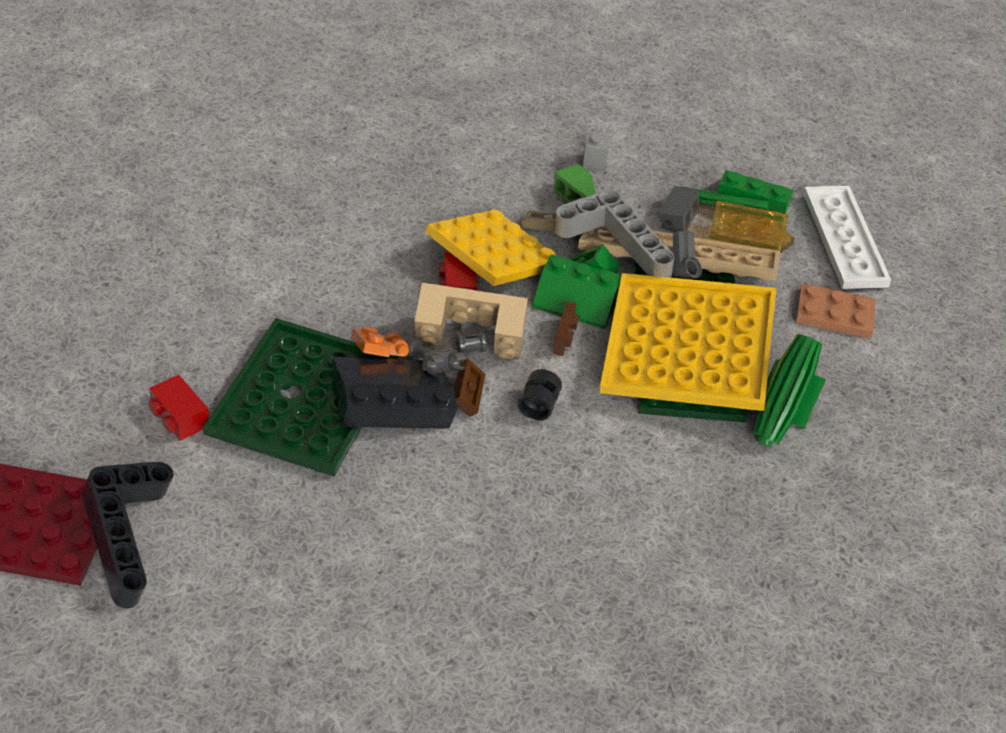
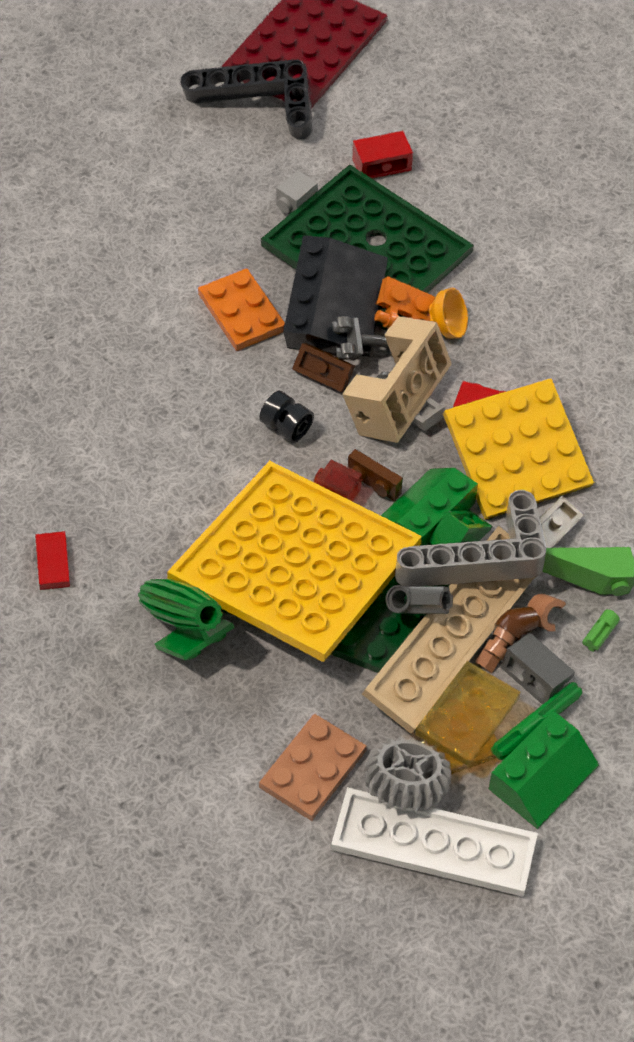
camera: 115 degrees right, 10 degrees up
none -> red tile [35,531,70,590]
none -> orange plate [198,268,285,351]
none -> light grey brick [276,170,318,214]
none -> clear red brick [314,459,362,502]
none -> light grey gear [364,736,452,813]
none -> light orange piece [429,287,468,339]
none -> nougat piece [475,594,566,673]
none -> bright green piece [582,609,620,652]

